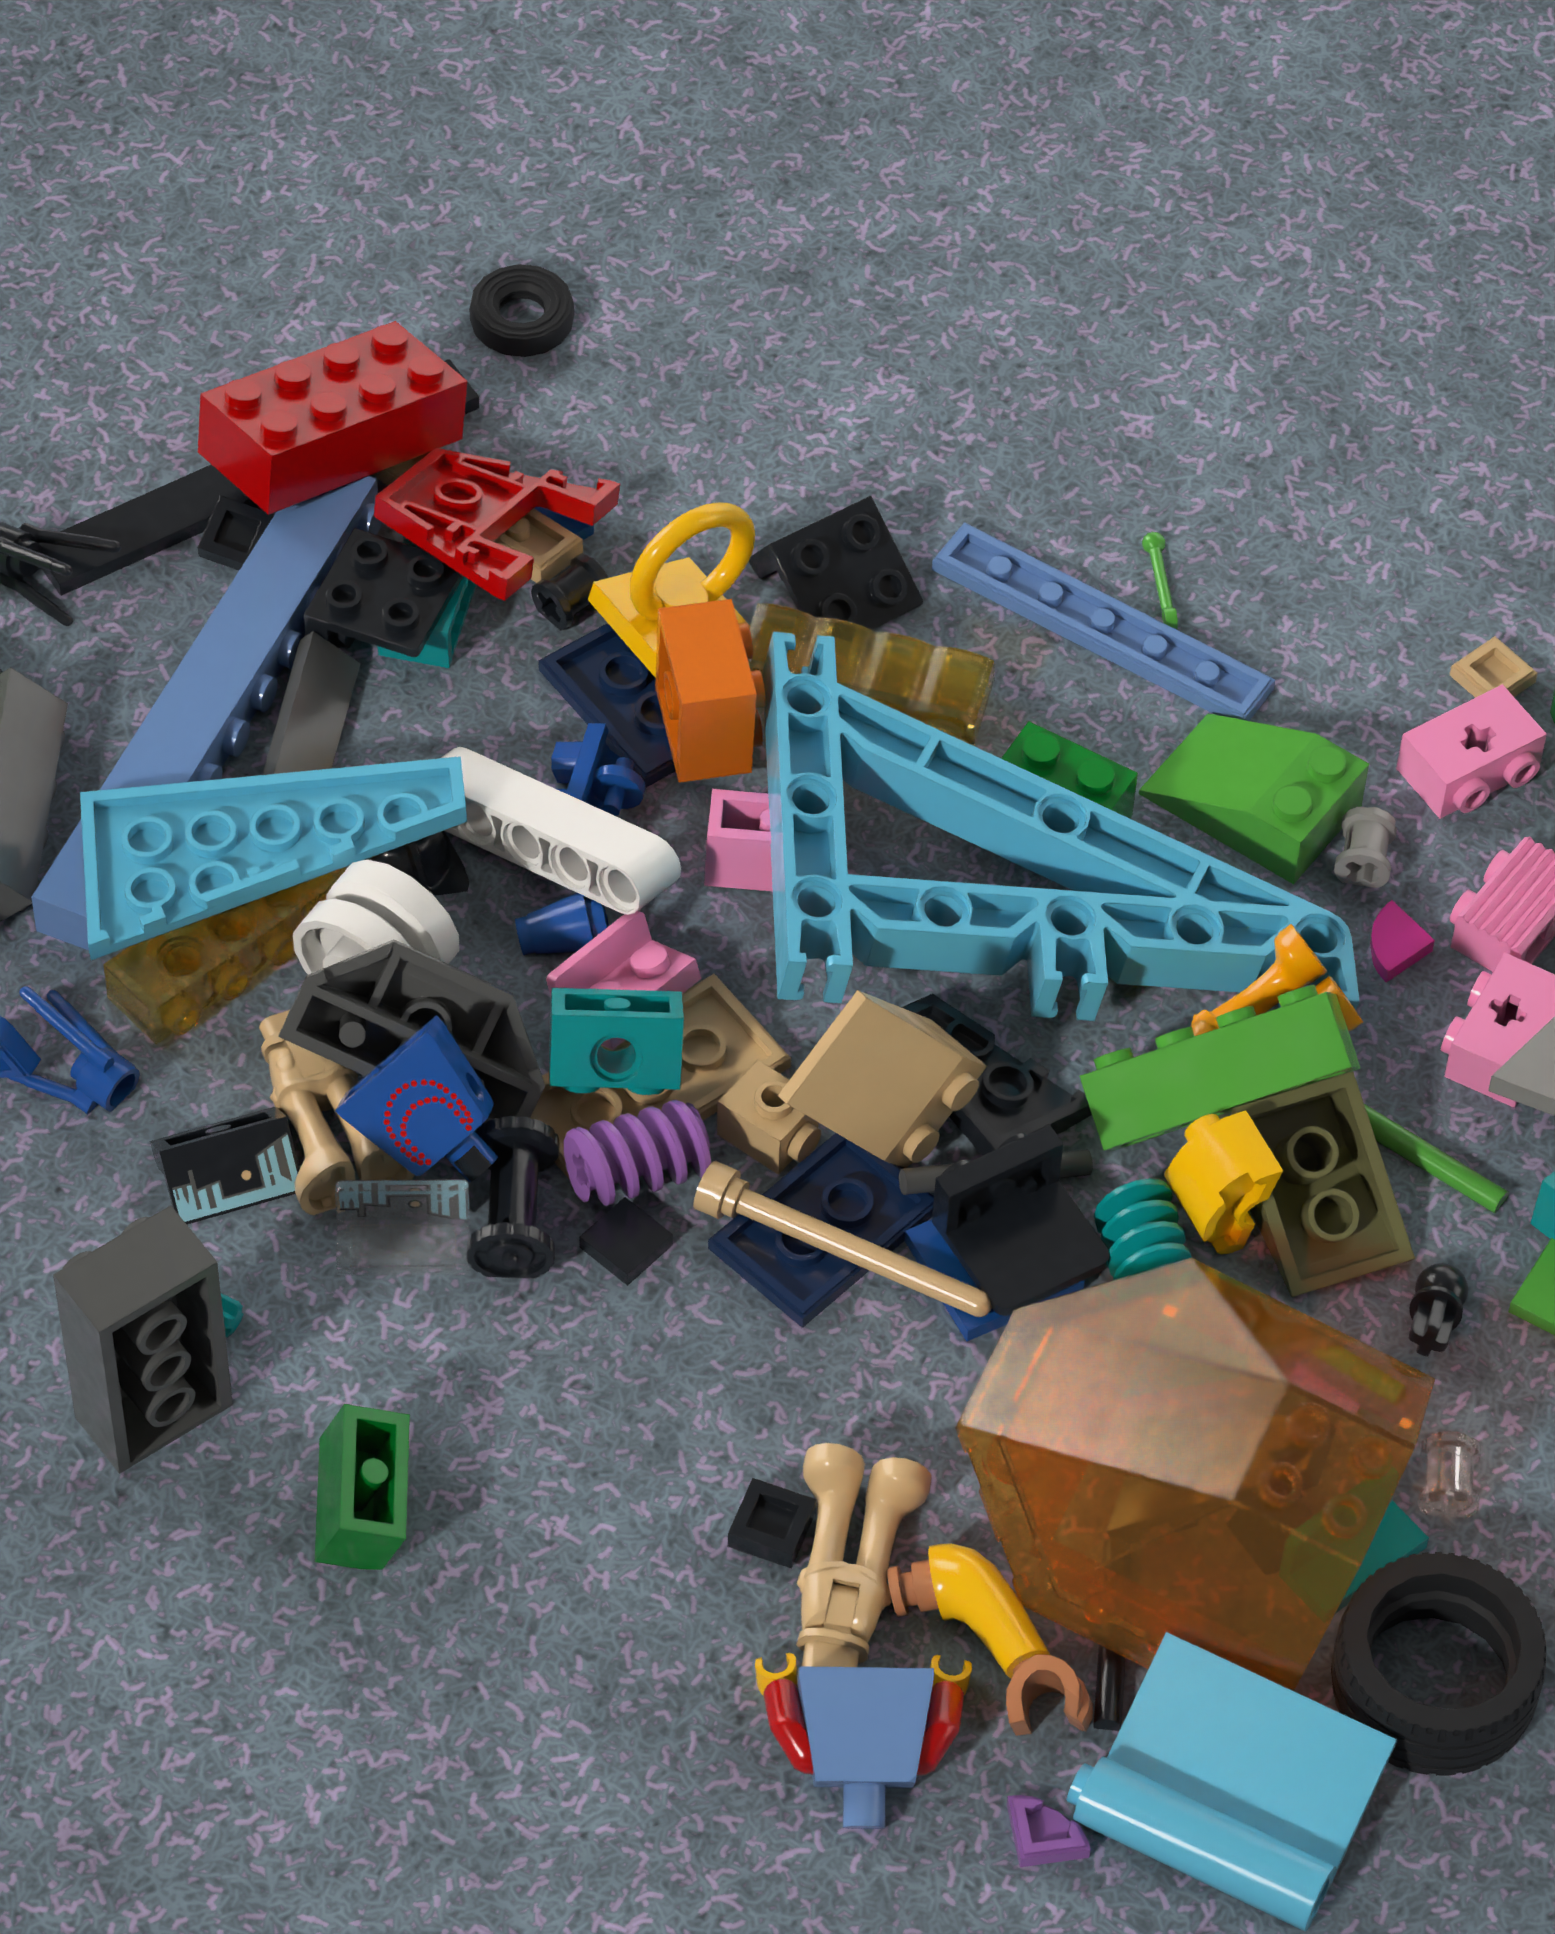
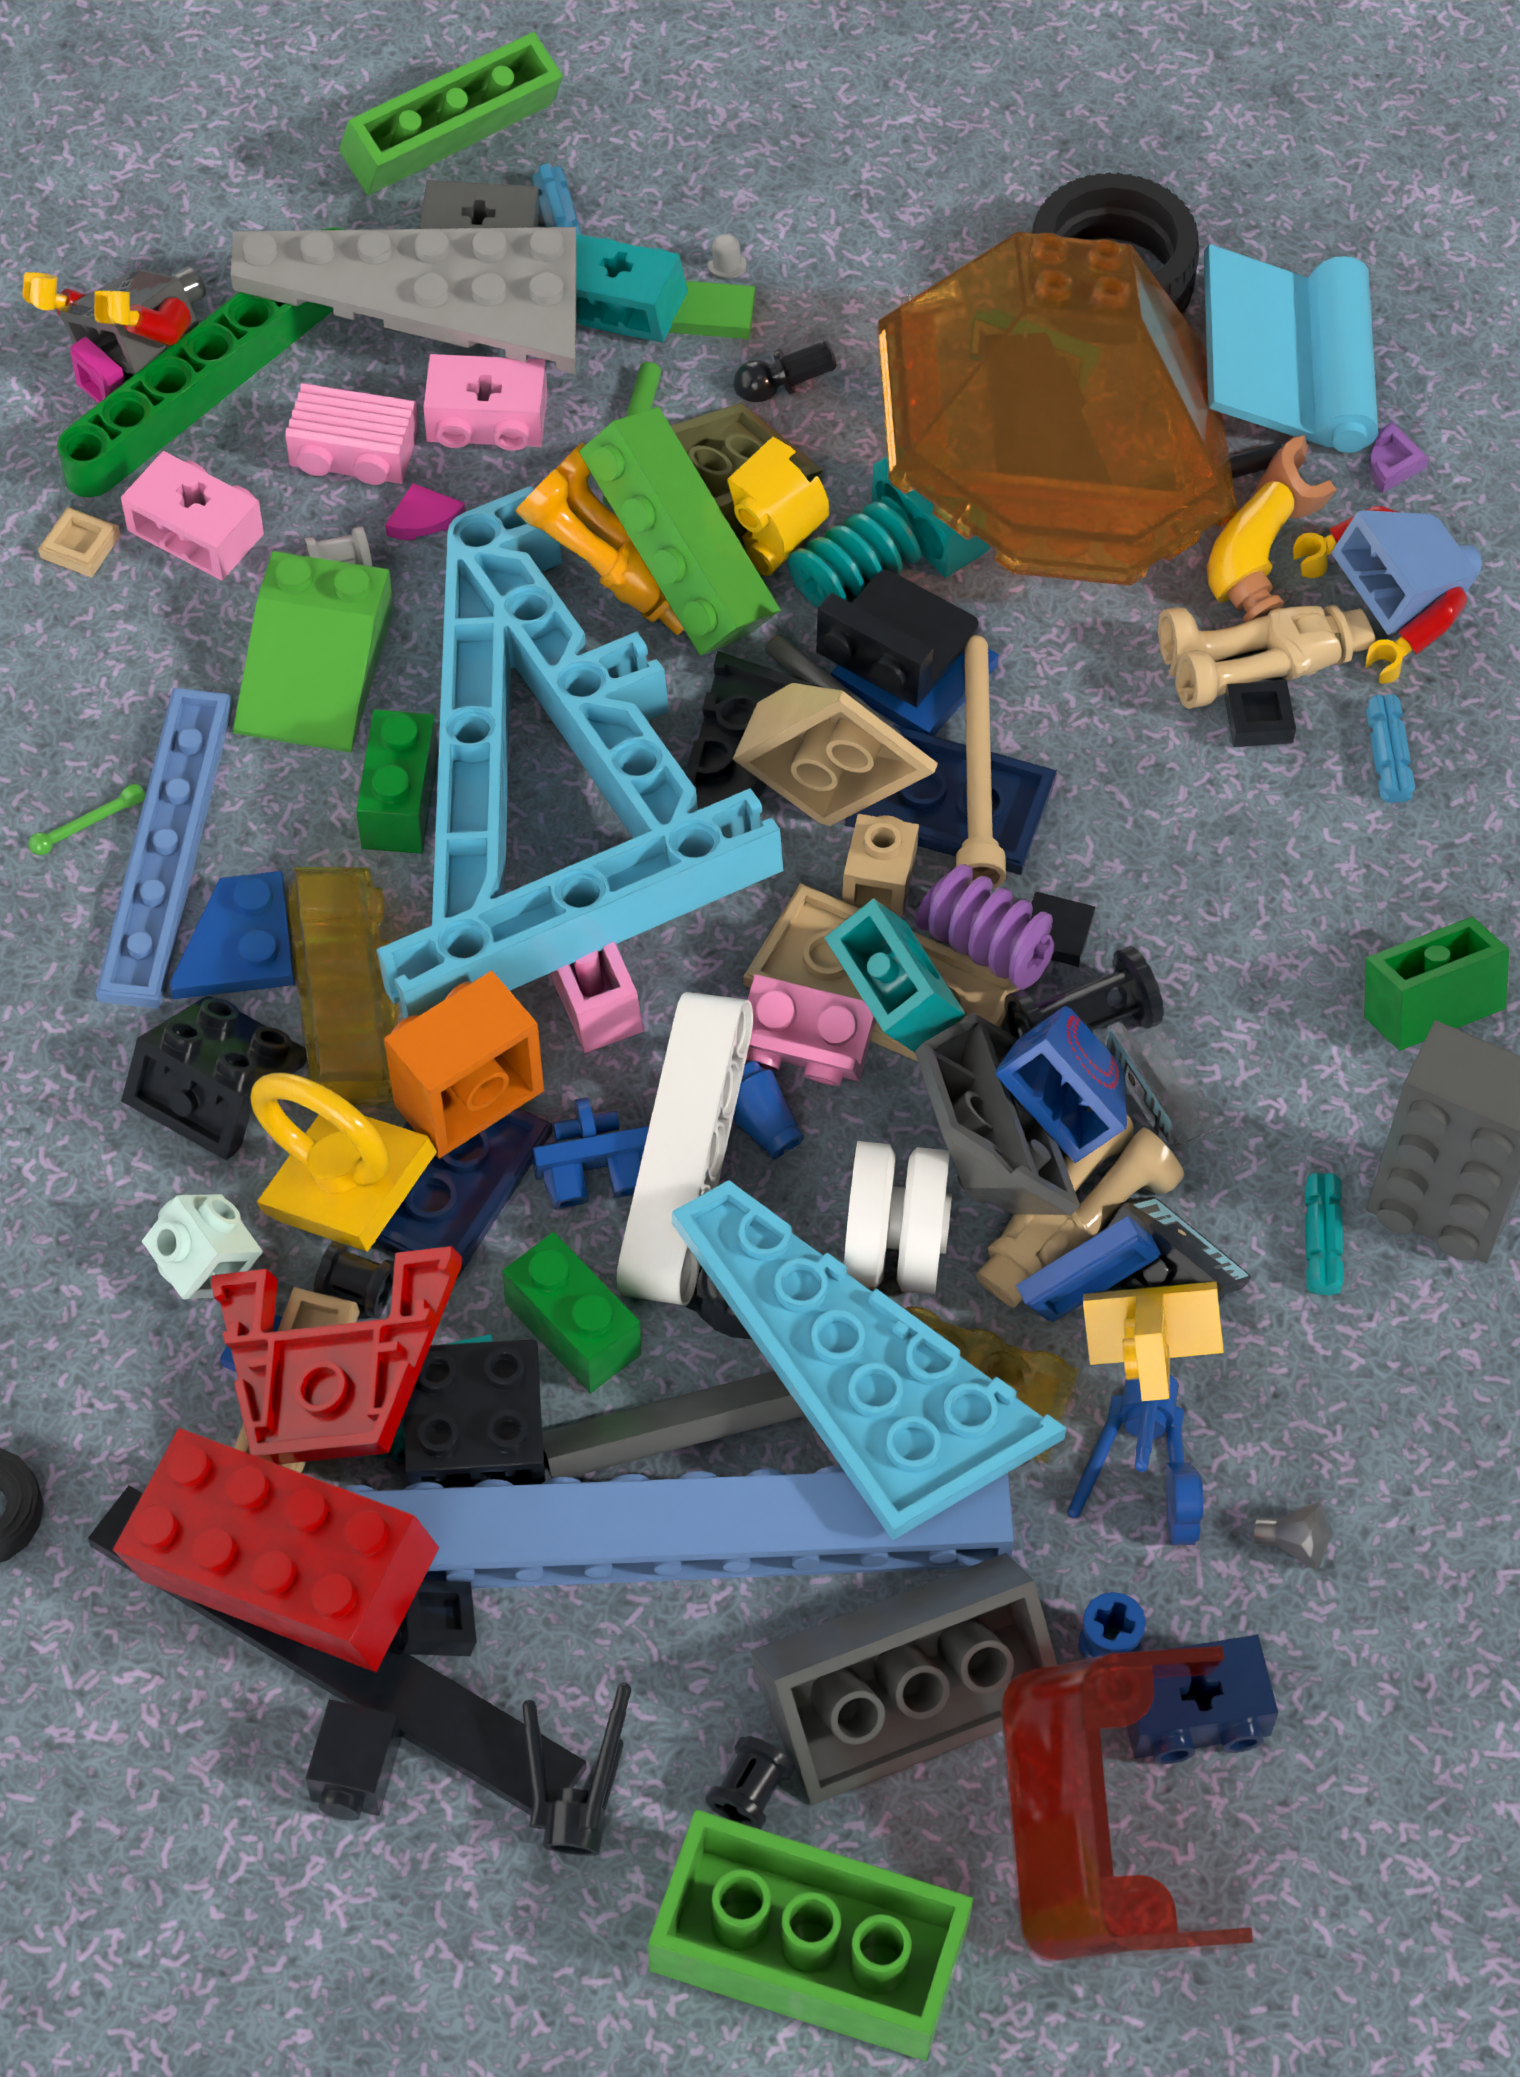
camera: 115 degrees left, 5 degrees up
none -> light aqua brick [142,1194,263,1299]
none -> blue wing [170,871,294,999]
none -> black brick [305,1699,402,1821]
none -> green brick [502,1231,641,1394]
none -> blue tile [1016,1216,1161,1322]
none -> yellow bracket [1083,1282,1224,1401]
none -> dark azure axle [1366,693,1415,803]

